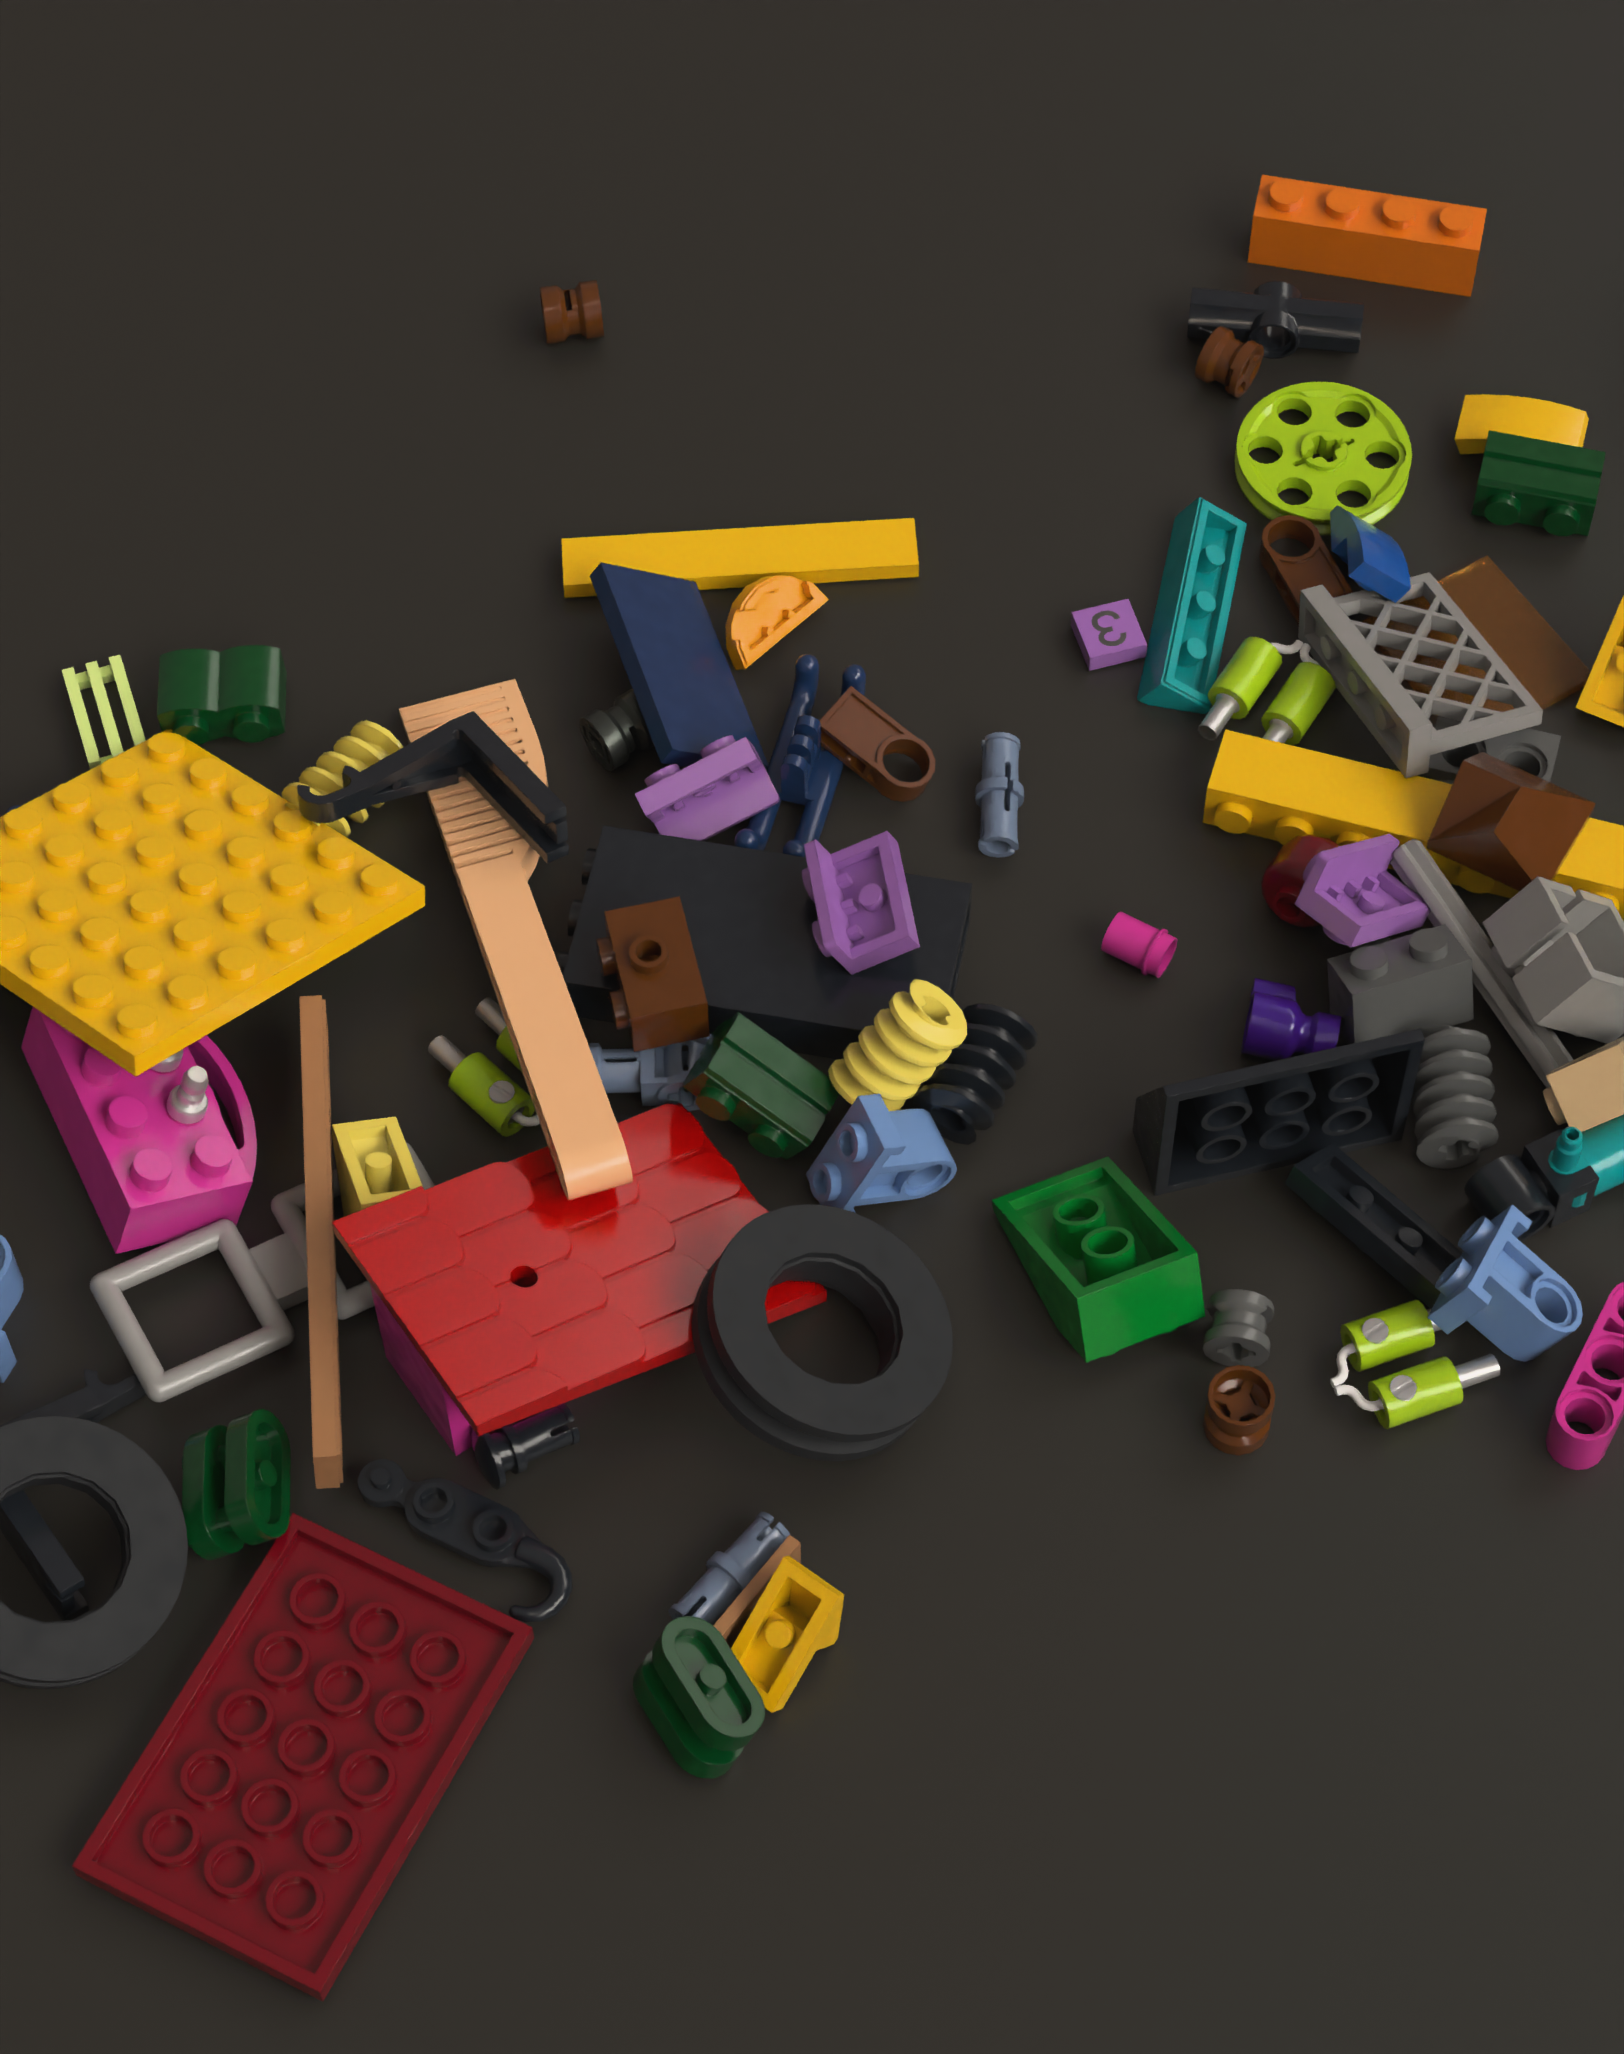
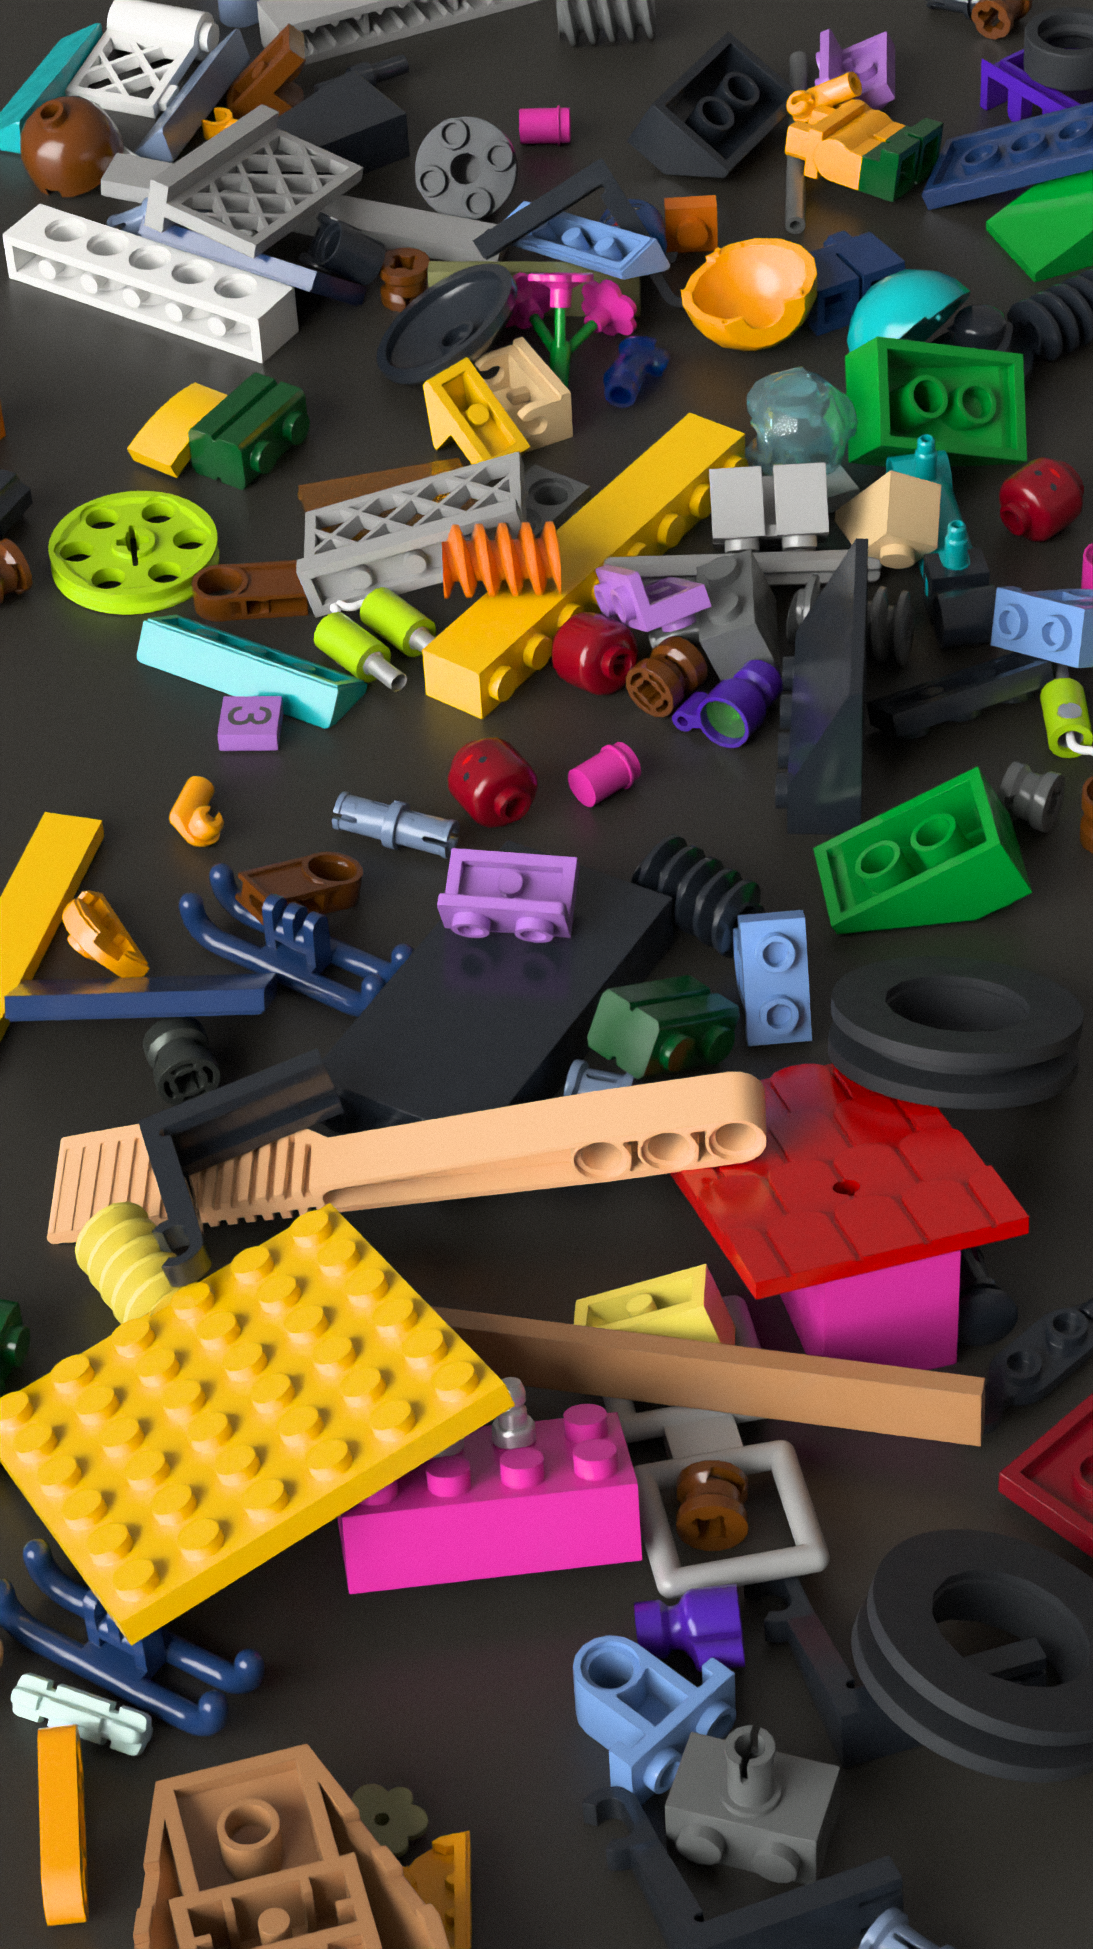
camera: 70 degrees left, 15 degrees down
dark green brick [182,1409,291,1560] -> none
lime piece [428,997,540,1137] -> none
reddish brown brick [596,896,710,1052] -> none
medium lavender bracket [635,735,780,841] -> none
light yellow piece [828,979,967,1111] -> none
blue slope [1330,505,1411,603] -> none
reddish brown slope [1426,752,1596,891] -> none
none -> light orange arm [169,776,224,847]
none -> orange piece [442,521,561,599]
none -> dark red head [448,737,538,828]
none -> reddish brown wheel [626,636,708,717]
none -> dark purple piece [634,1583,746,1672]
none -> reddish brown wheel [676,1460,748,1551]

